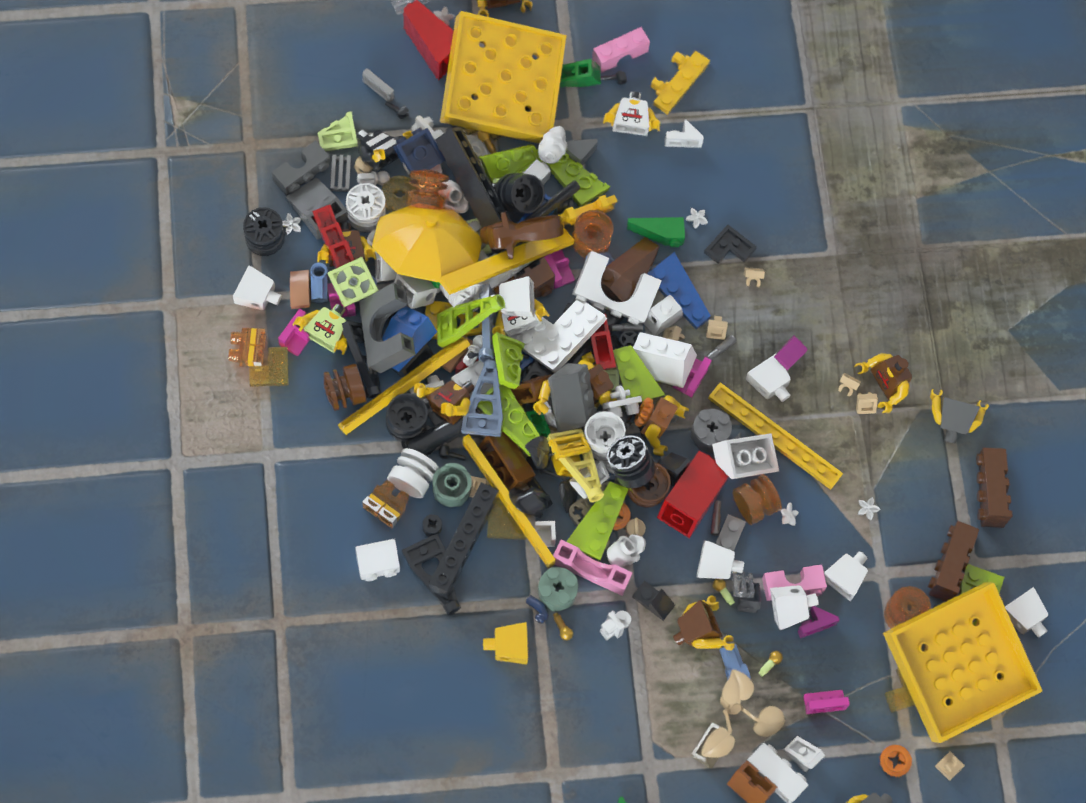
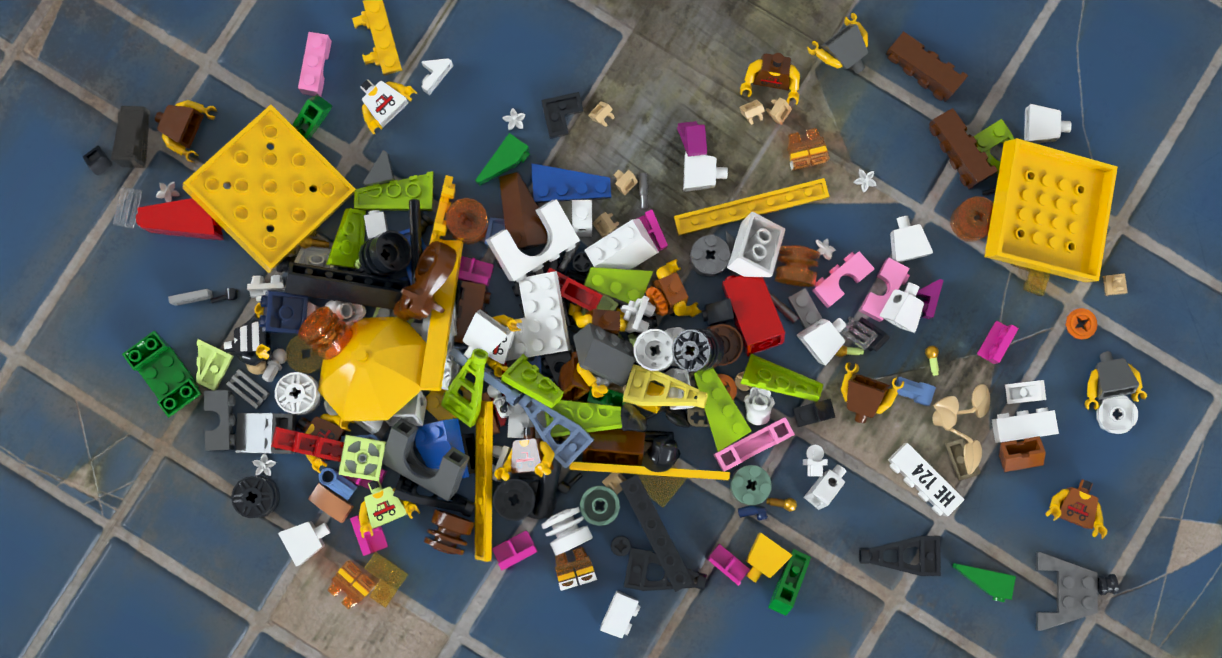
camera: 50 degrees left, 15 degrees up
white panel [534,521,556,547] -> none
white head [538,126,567,164] -> none
yellow tile [548,433,591,459] -> none
black hand [601,71,627,85] -> none
none -> green slope [122,330,201,418]
none -> dark pink panel [492,531,538,571]
none -> dark pink panel [707,544,750,586]
none -> lime wing [740,354,824,402]
none -> green slope [768,549,811,616]
none -> clear orange hips [787,128,830,171]
none -> white torso [804,464,846,510]
none -> bright pink arch [812,251,874,308]
none -> black plate [859,536,941,576]
none -> white brick [888,443,965,516]

